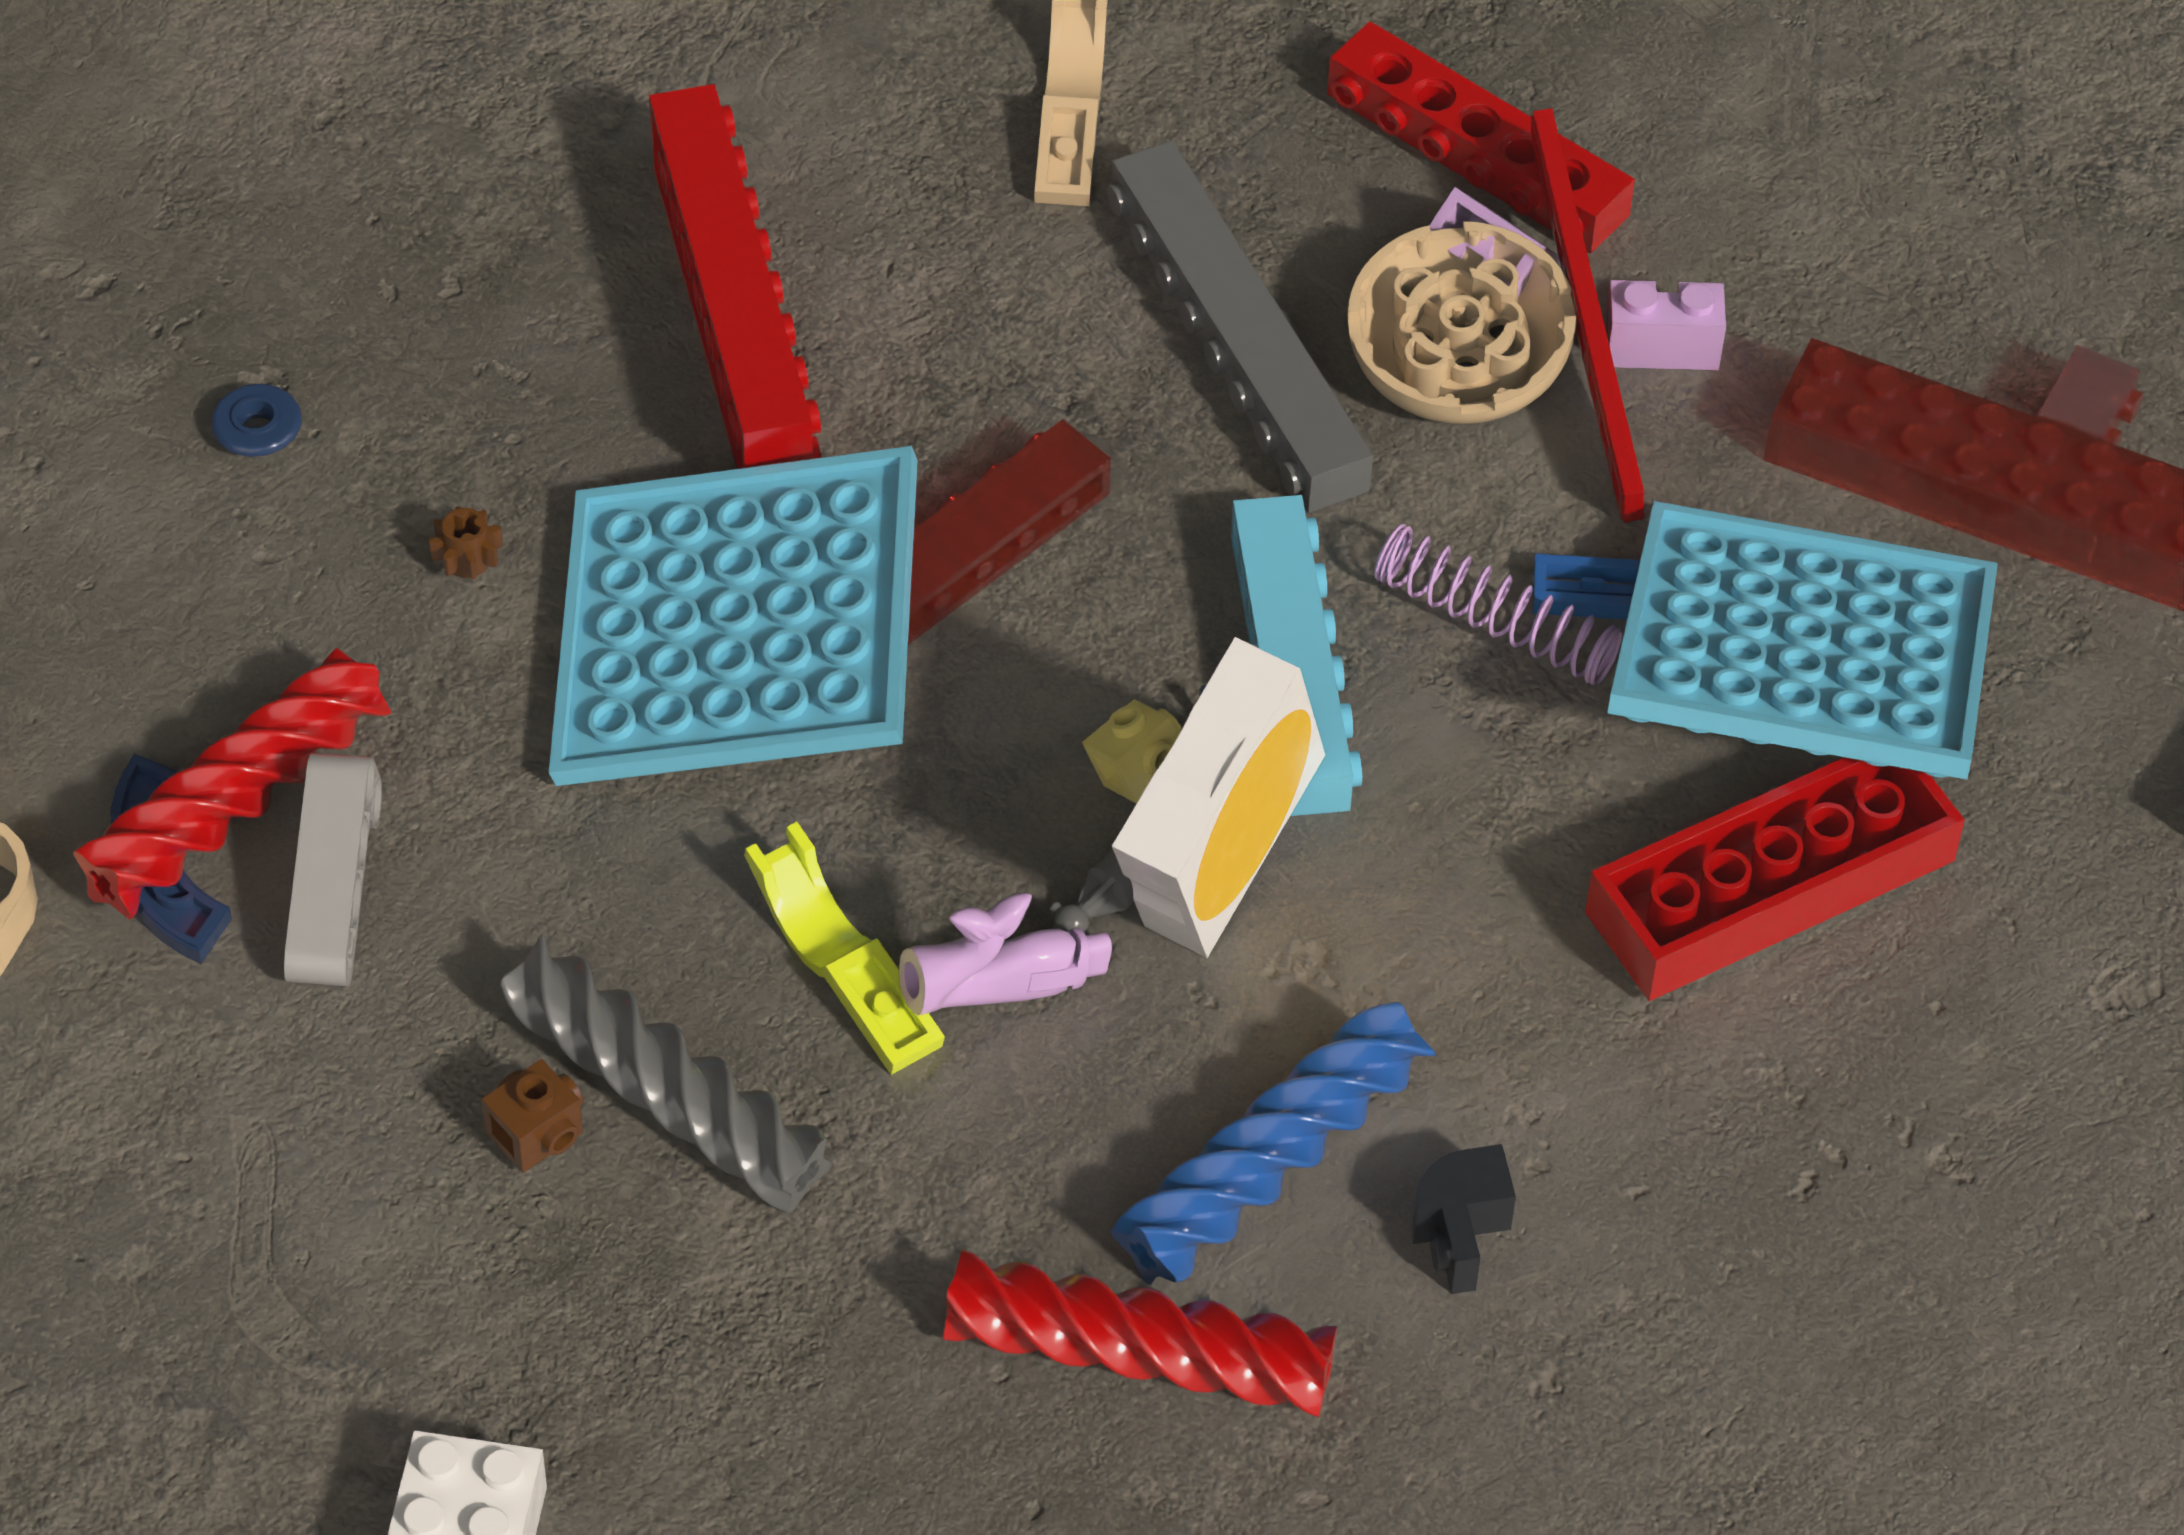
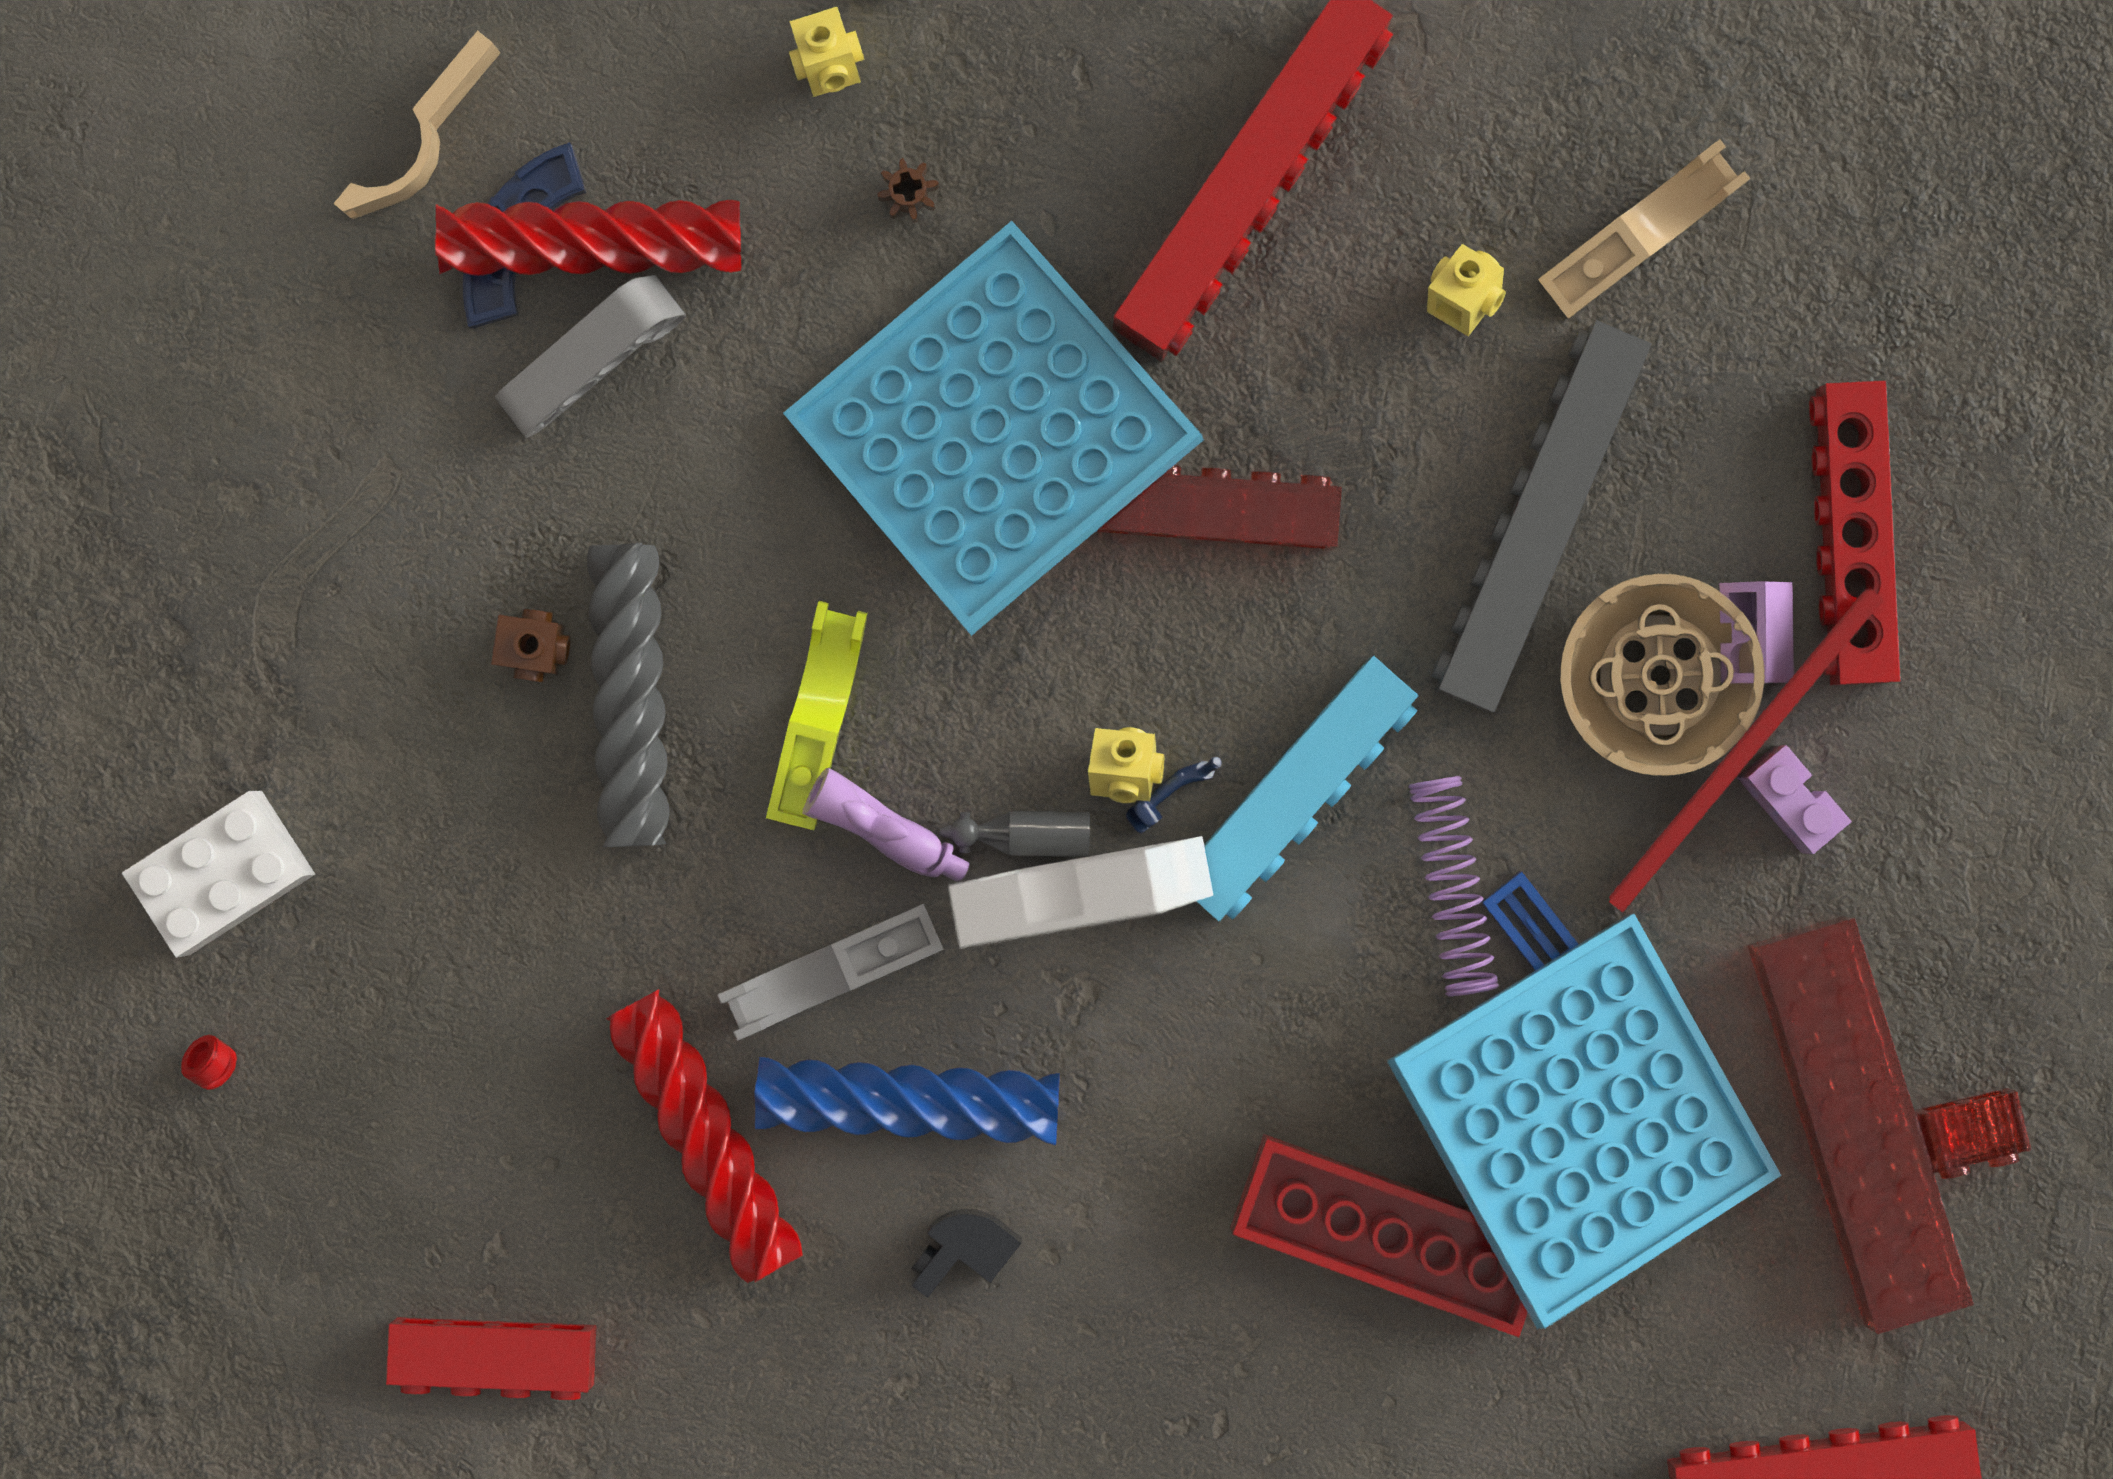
camera: 50 degrees right, 35 degrees up
none -> light grey piece [717,904,944,1041]
none -> light yellow brick [789,7,864,97]
none -> light yellow brick [1427,244,1506,337]

